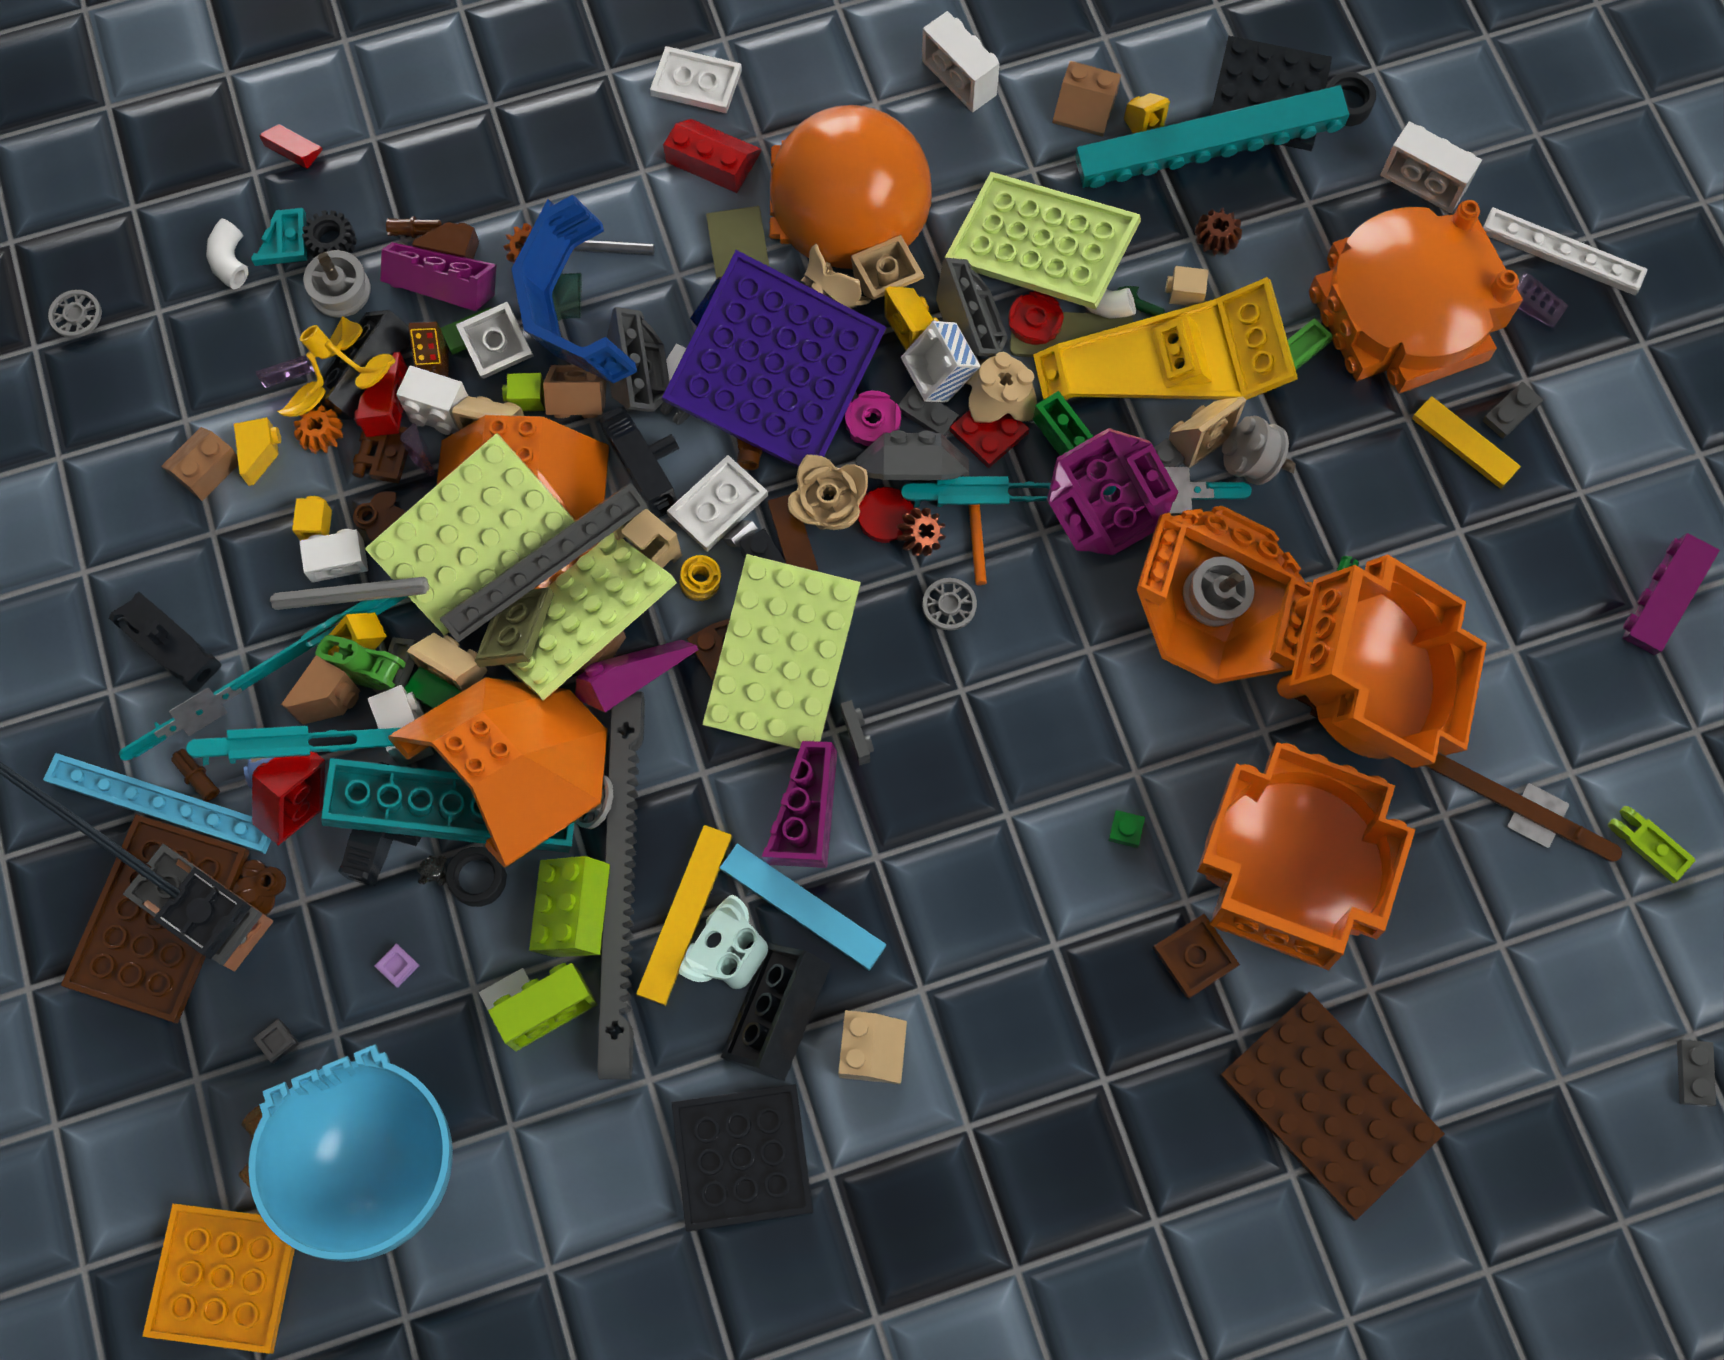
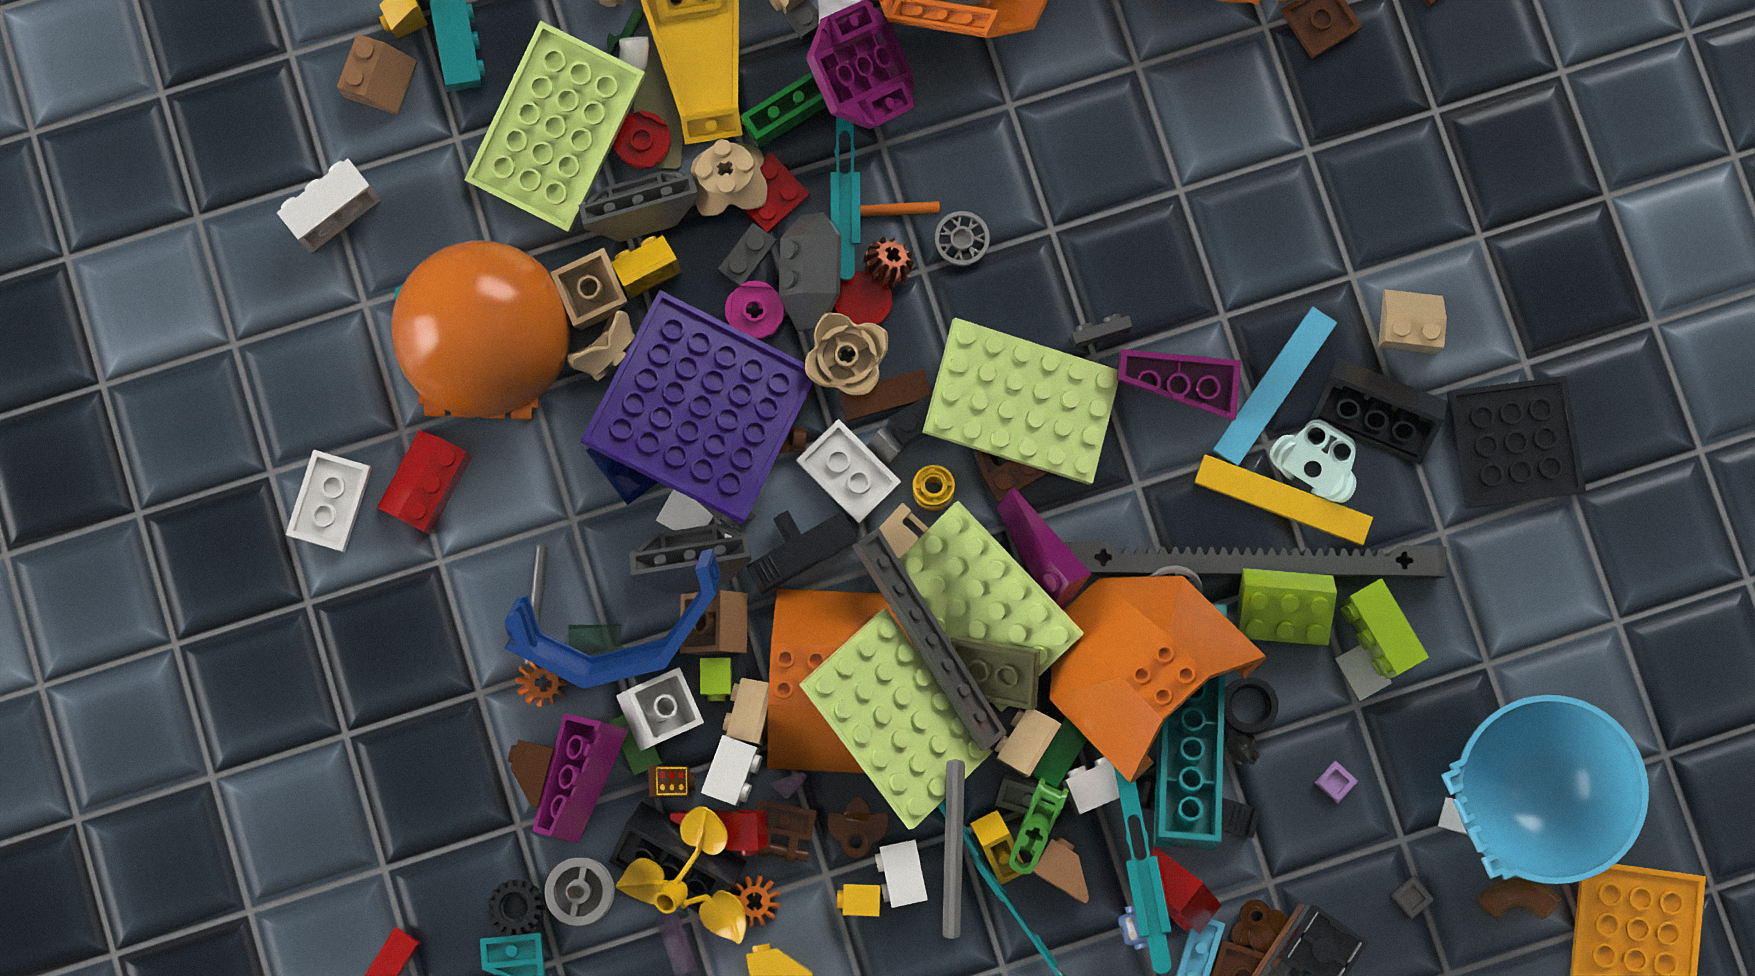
camera: 90 degrees left, 10 degrees up
reddish brown axle [386,216,442,238] -> none
olive tile [706,206,770,286] -> none
white container [901,321,981,402] -> none
green plate [1108,810,1145,848] -> none

